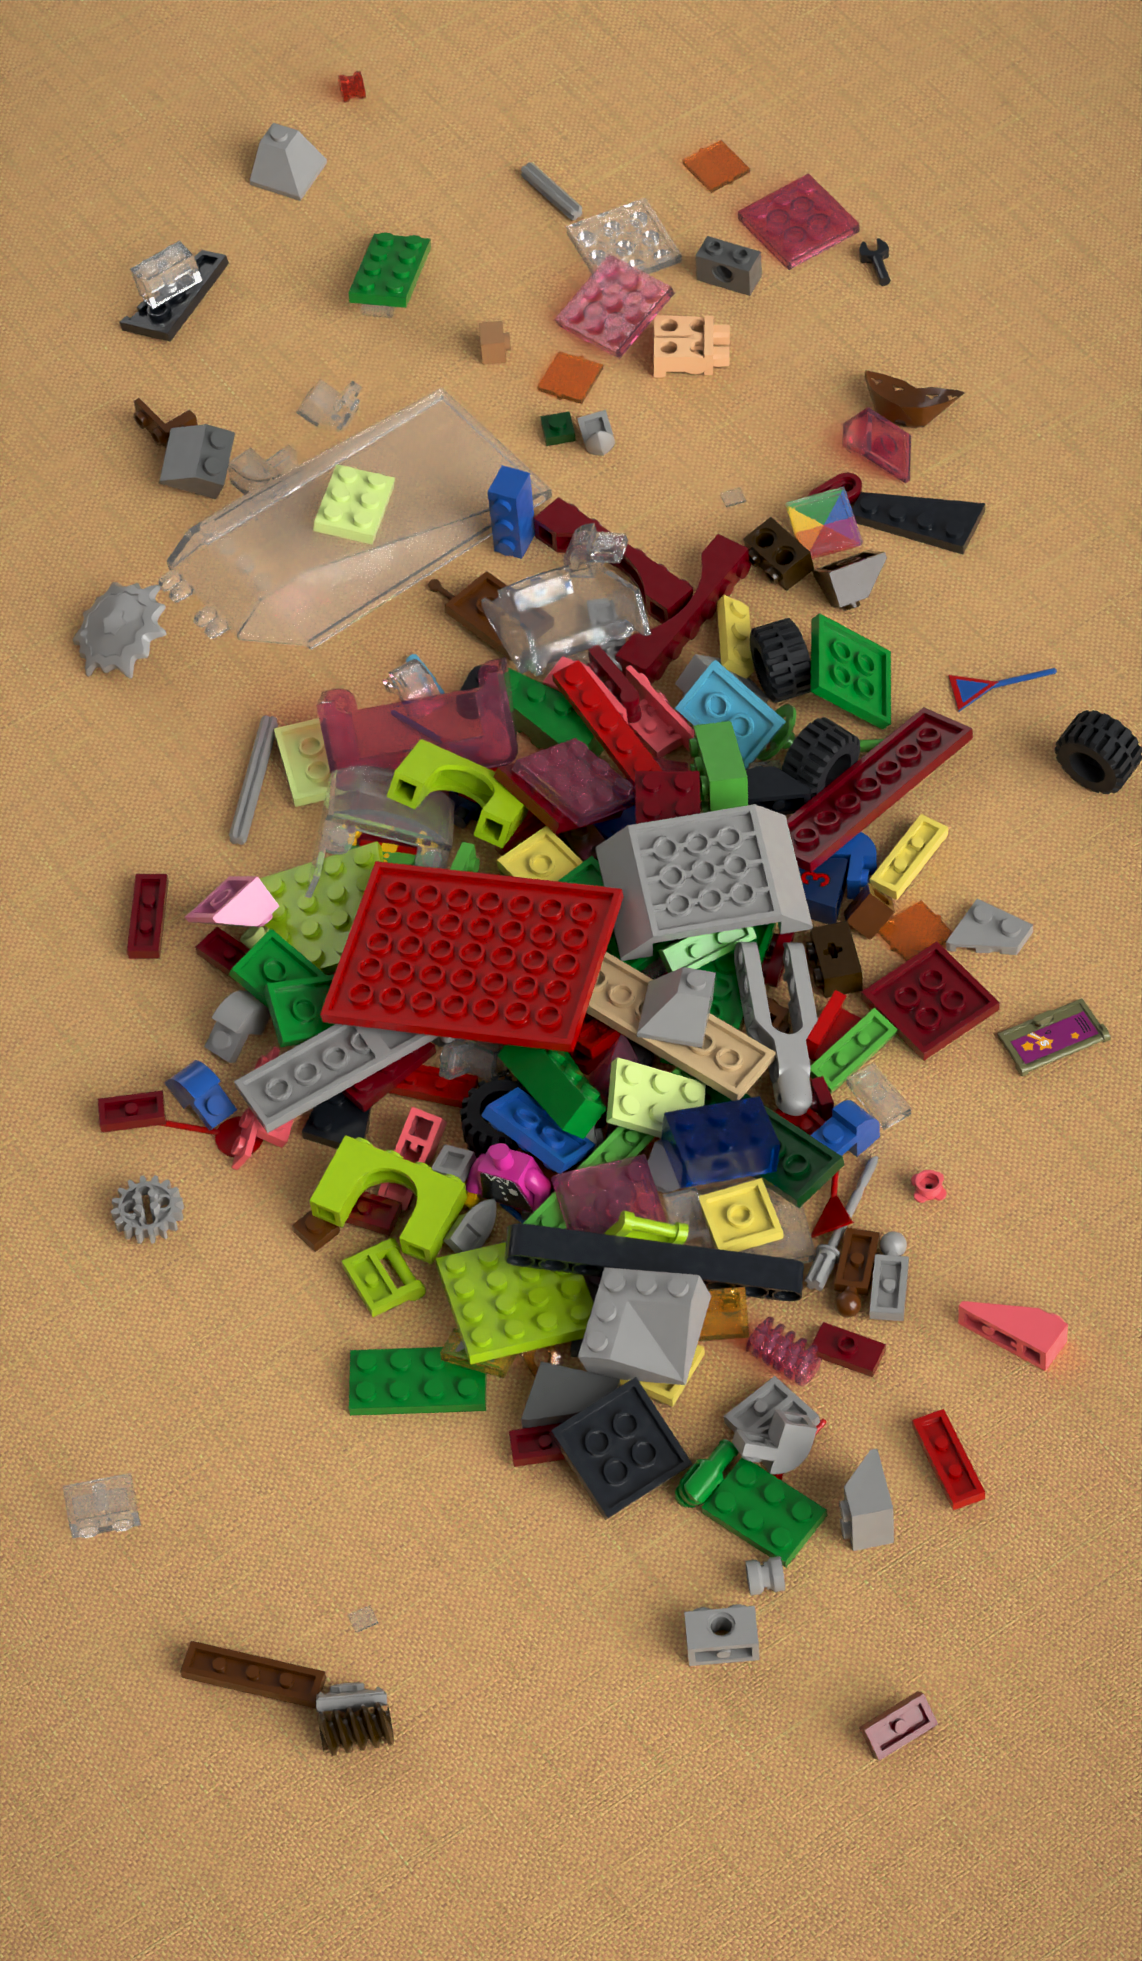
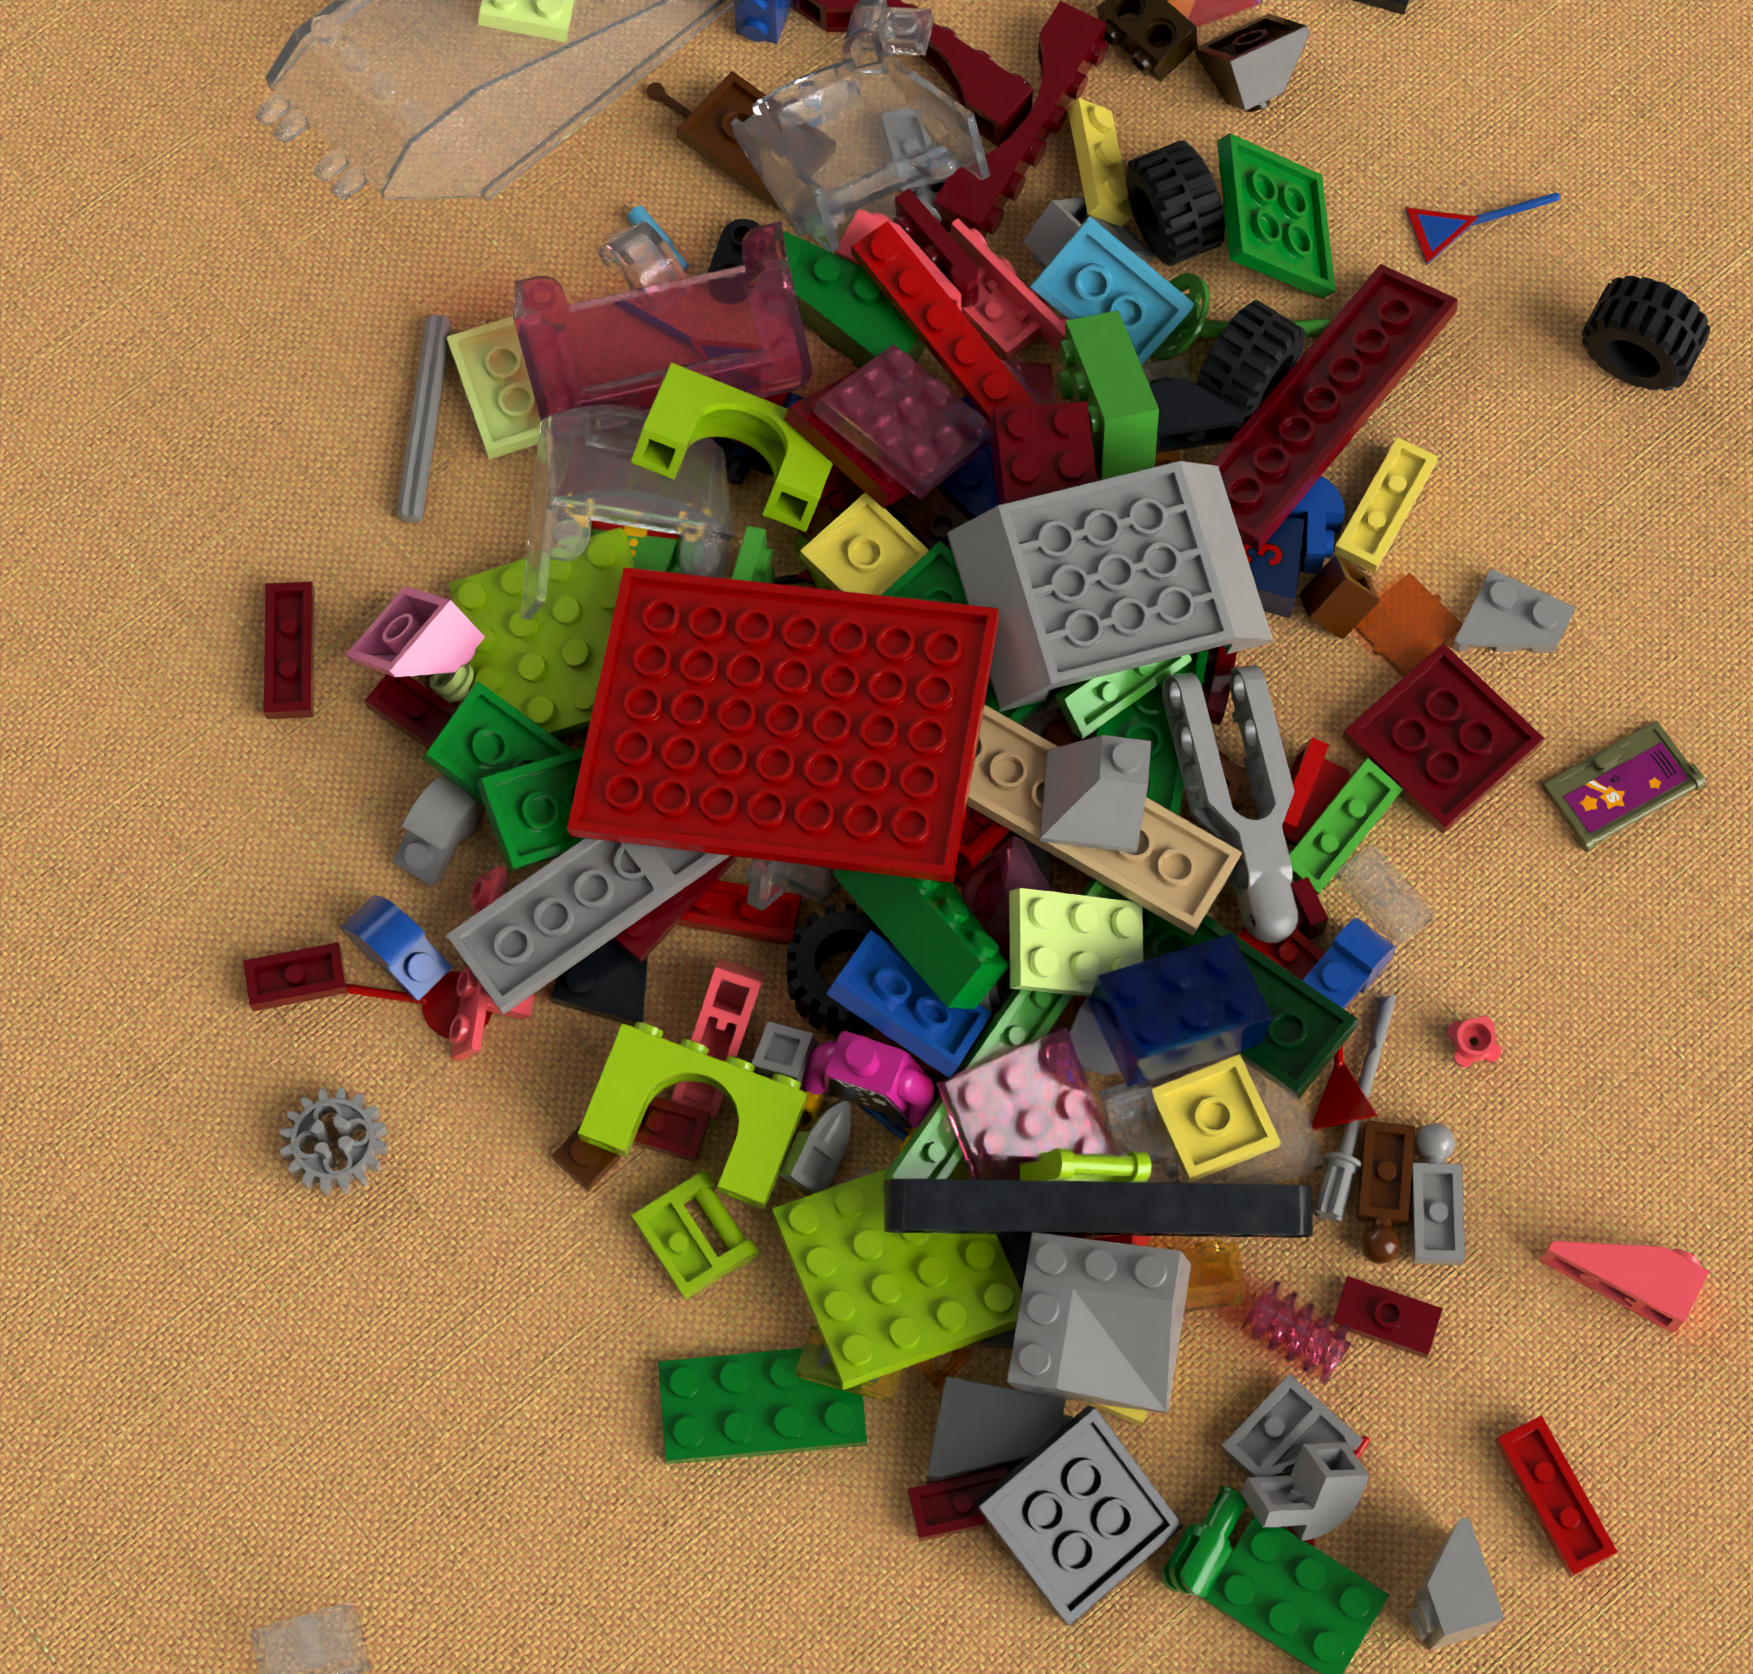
camera: 10 degrees left, 15 degrees up
light grey piece [73,582,167,679] -> none
dark brown brick [805,921,863,998] -> none

